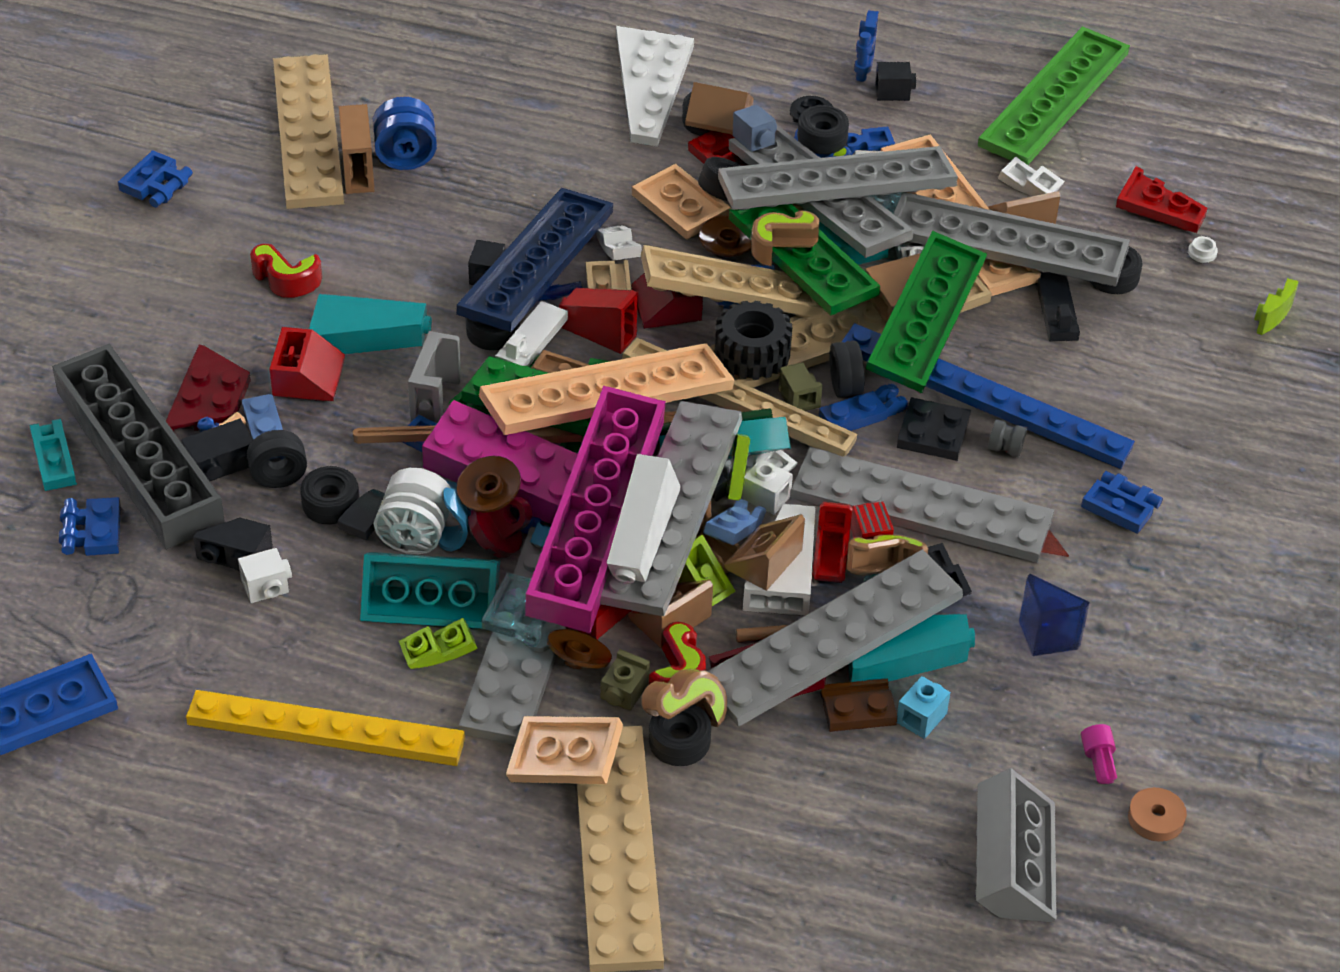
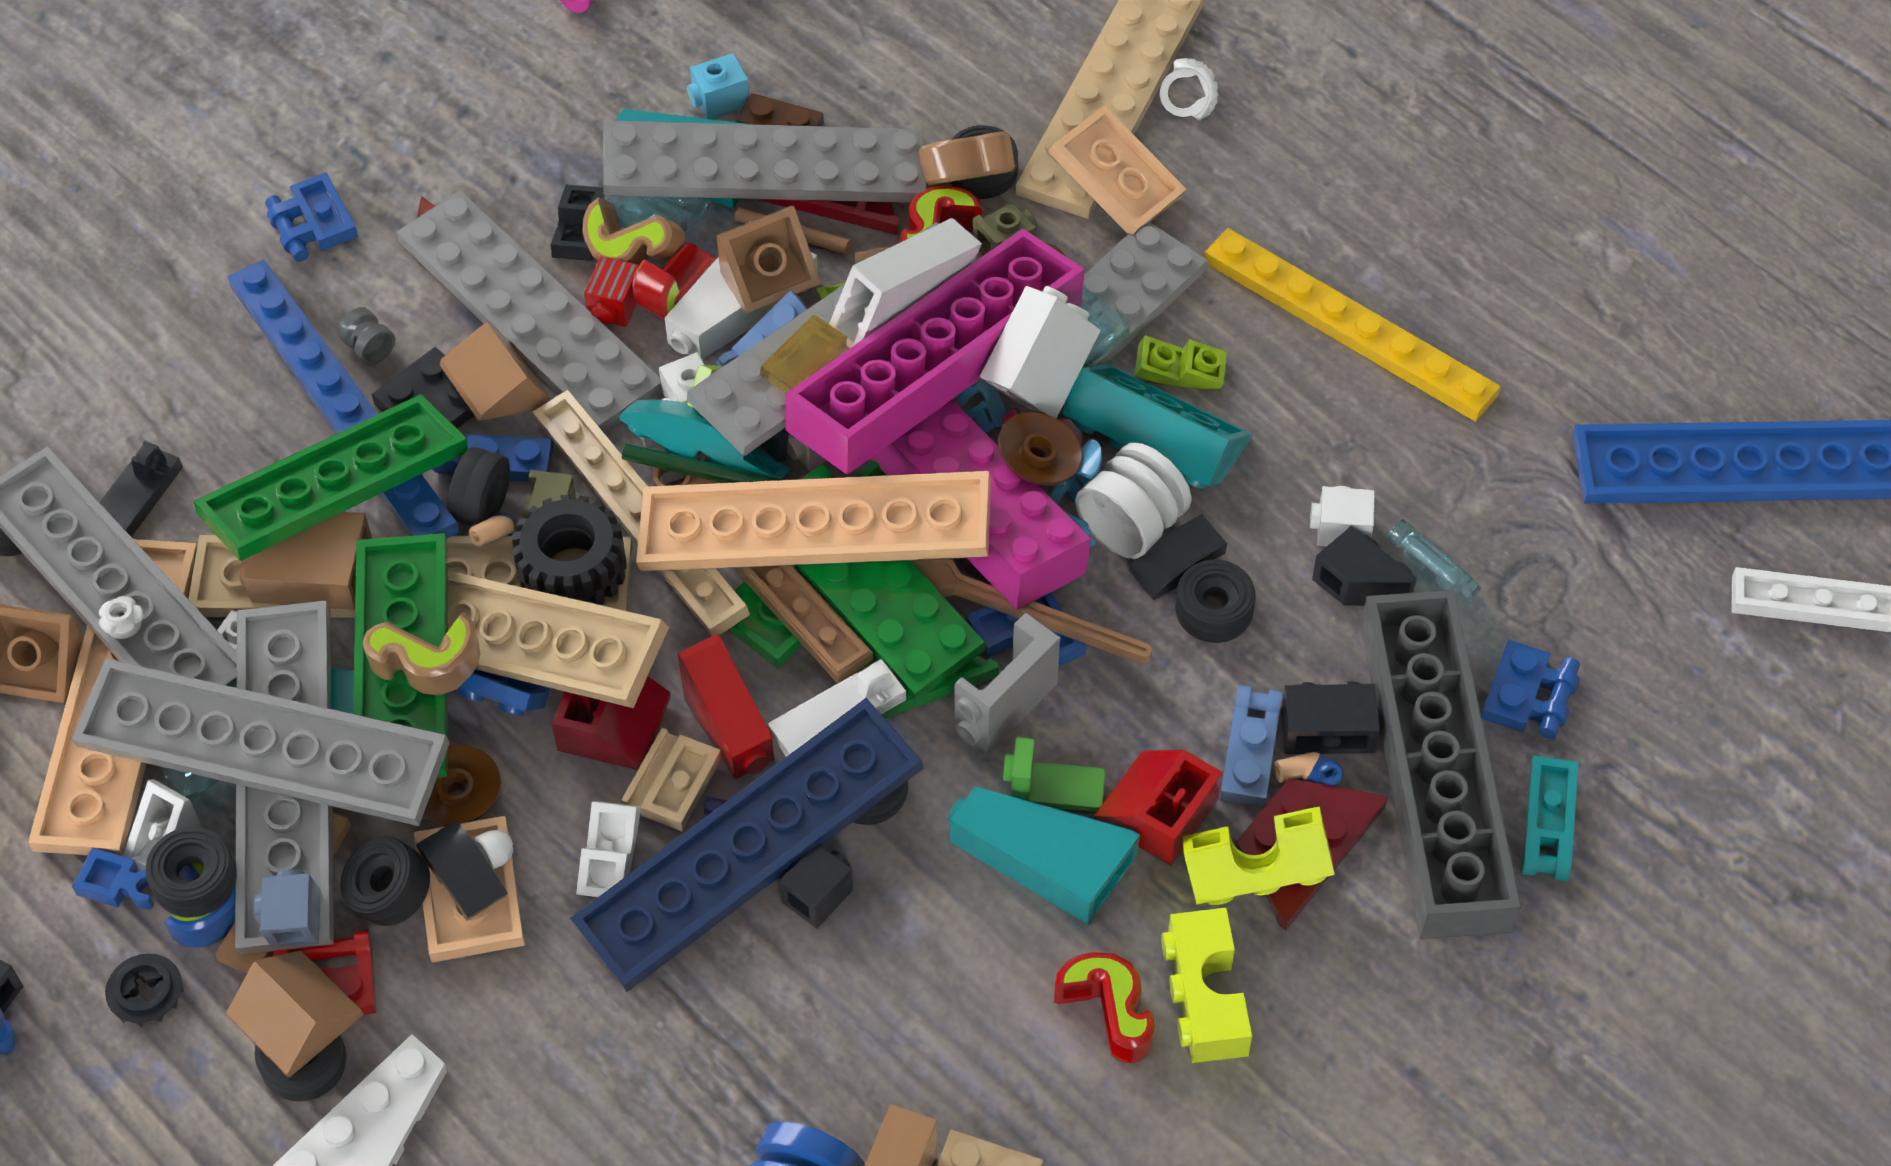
camera: 150 degrees left, 10 degrees up
black tyre [247,430,307,488] -> none
clear blue slope [1019,574,1090,656] -> none
none -> white plate [99,596,144,639]
none -> black slope [416,820,508,921]
none -> medium nougat slope [440,322,552,421]
none -> light nougat arm [469,512,516,547]
none -> white hinge [474,830,513,870]
none -> clear yellow tile [760,314,847,393]
none -> white brick [980,286,1101,418]
none -> bright green bracket [1003,737,1105,812]
none -> white piece [1159,58,1219,121]
none -> neon yellow arch [1161,908,1252,1063]
none -> neon yellow arch [1183,806,1335,905]
none -> clear light blue plate [1387,519,1481,601]

